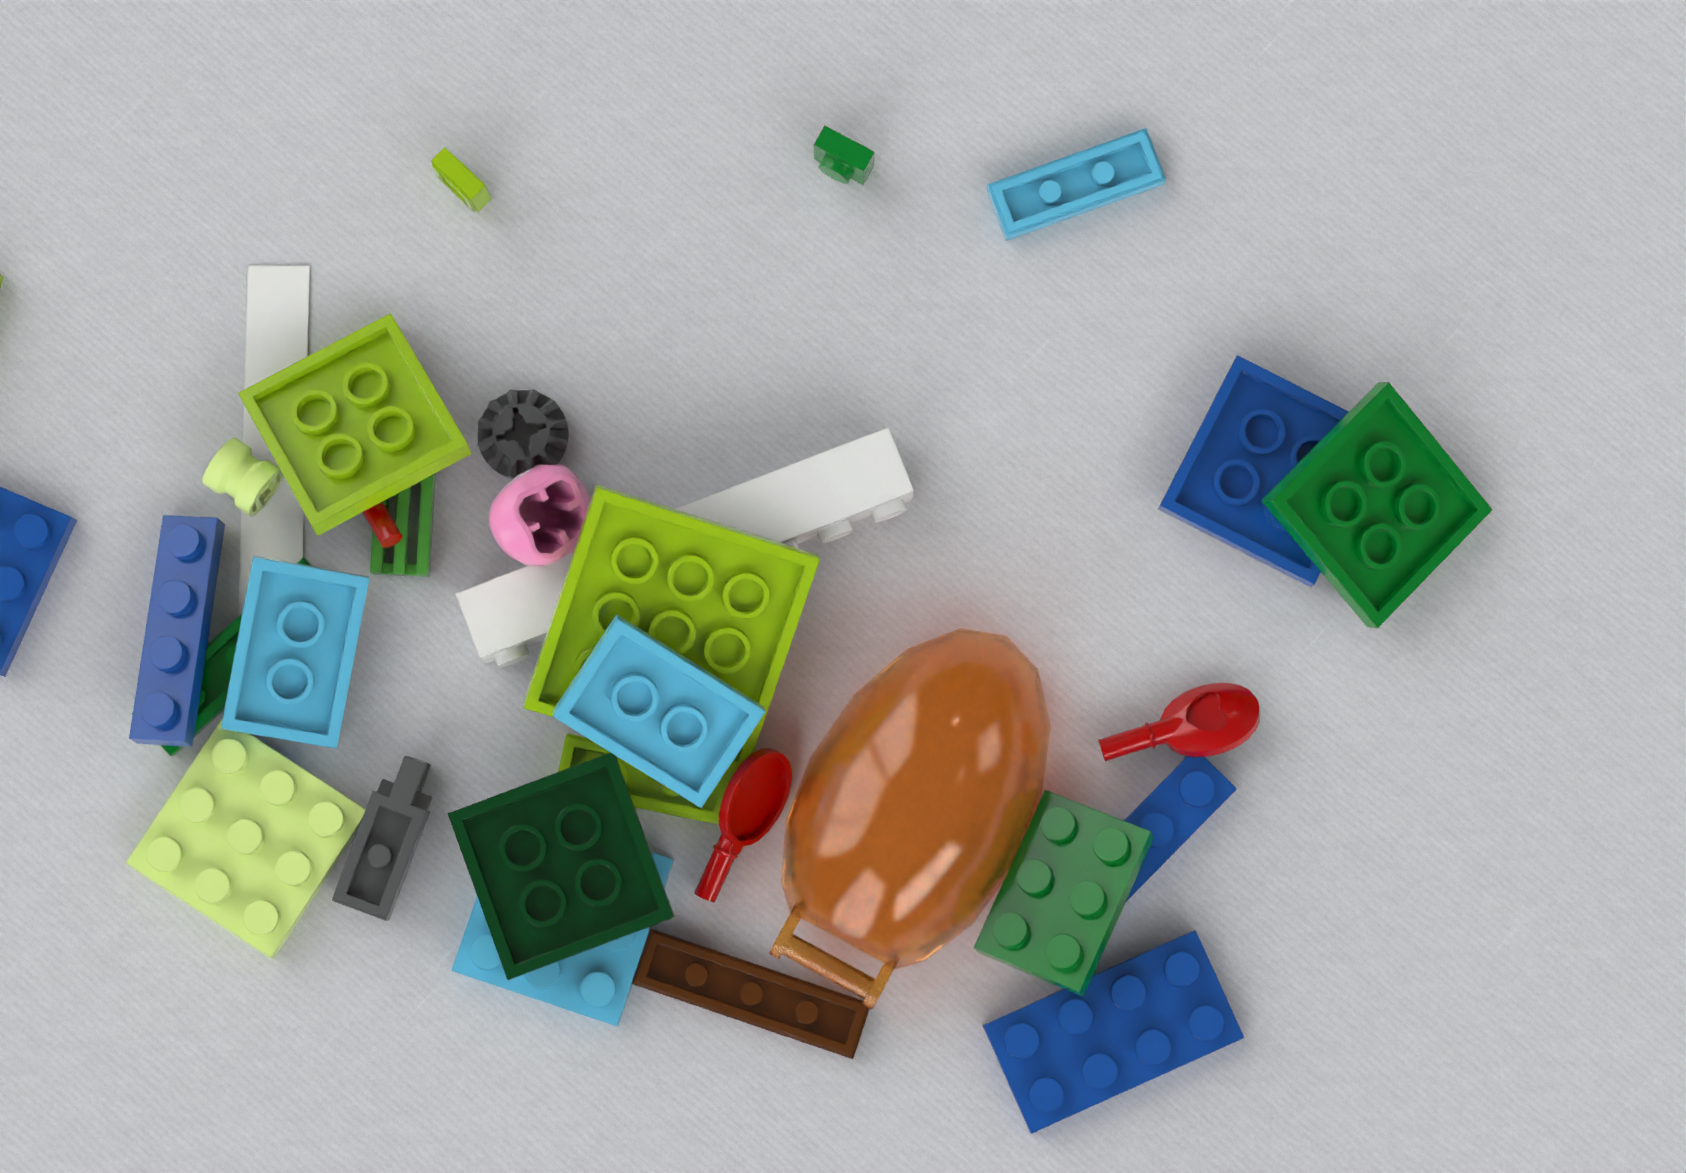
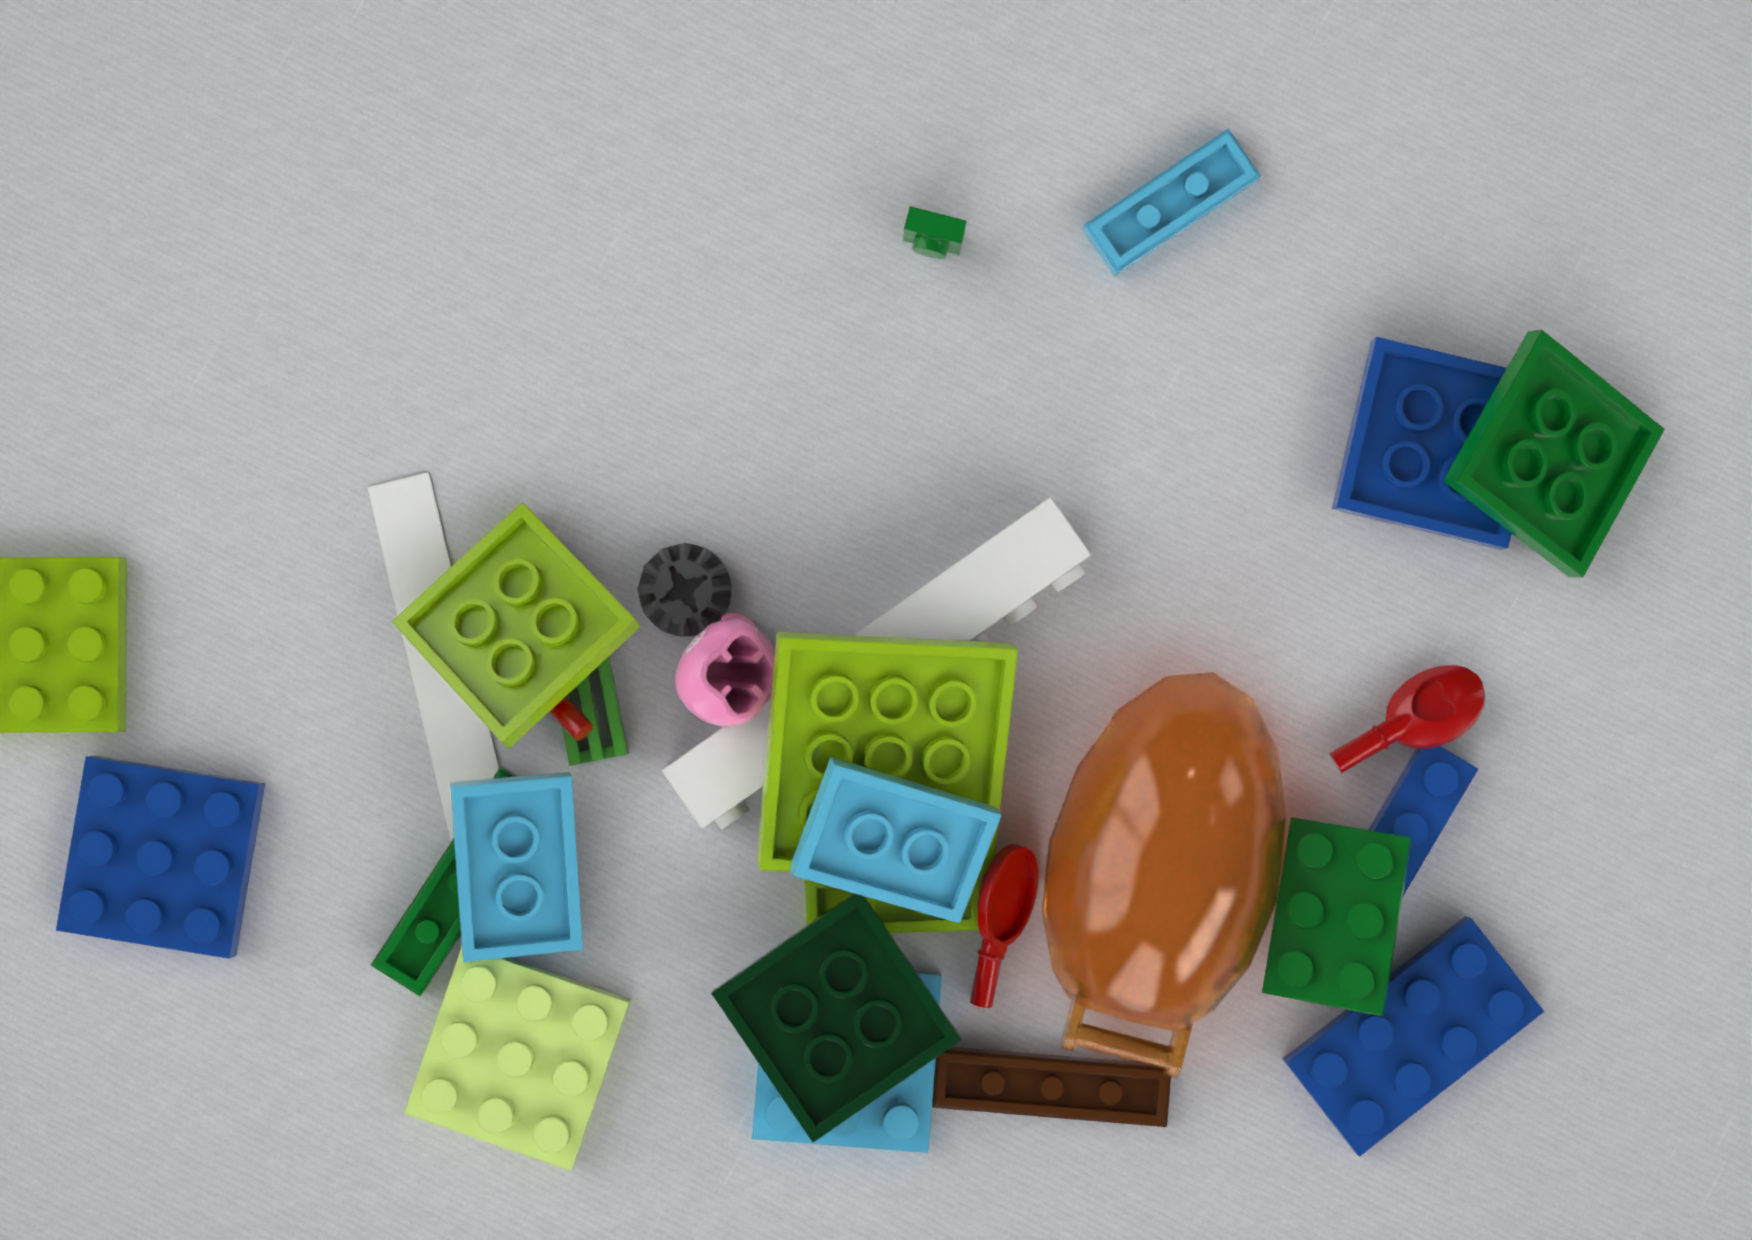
camera: 10 degrees left, 5 degrees up
blue plate [129,515,225,747] -> none
yellowish green wheel [202,437,283,517] -> none
dark grey hinge [332,756,432,921] -> none
lime tile [431,147,492,212] -> none

